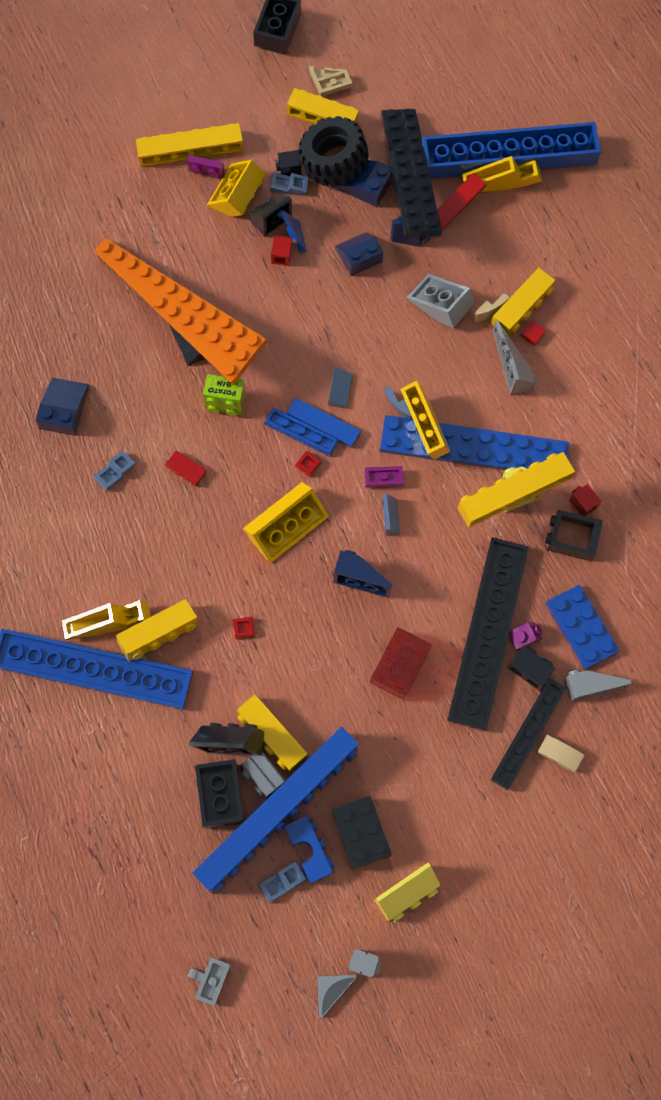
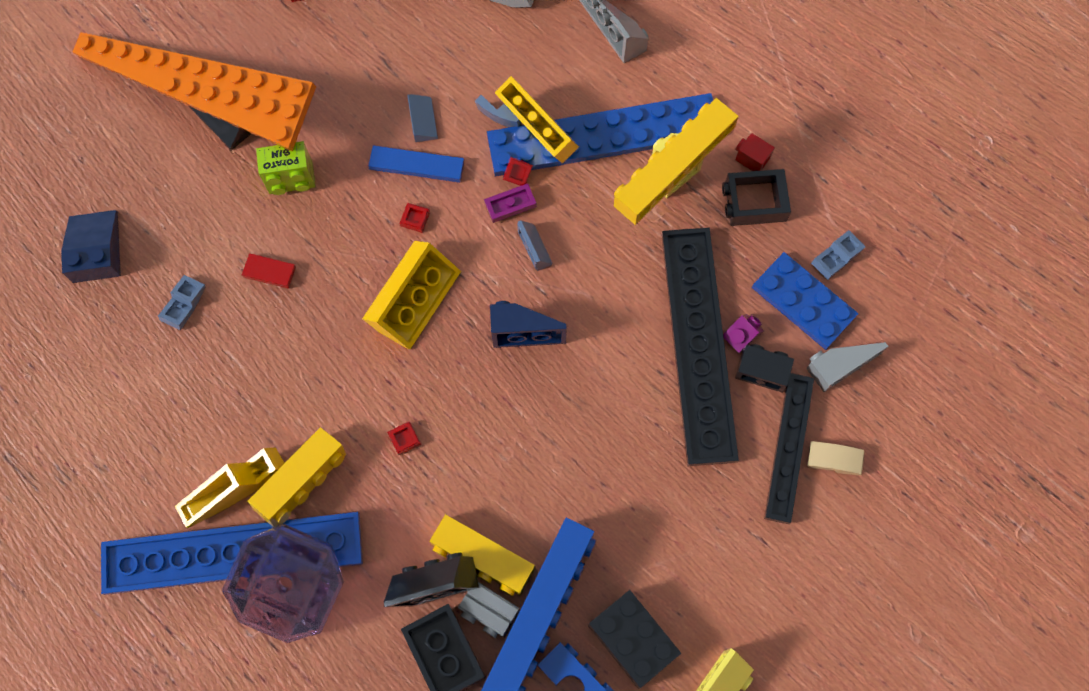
camera: 15 degrees left, 0 degrees up
blue tile [264,407,339,457] -> none
clear red brick [370,627,433,701] -> none
none -> clear purple piece [222,524,344,643]
none -> red tile [503,156,533,186]
none -> sand blue slope [811,230,866,280]

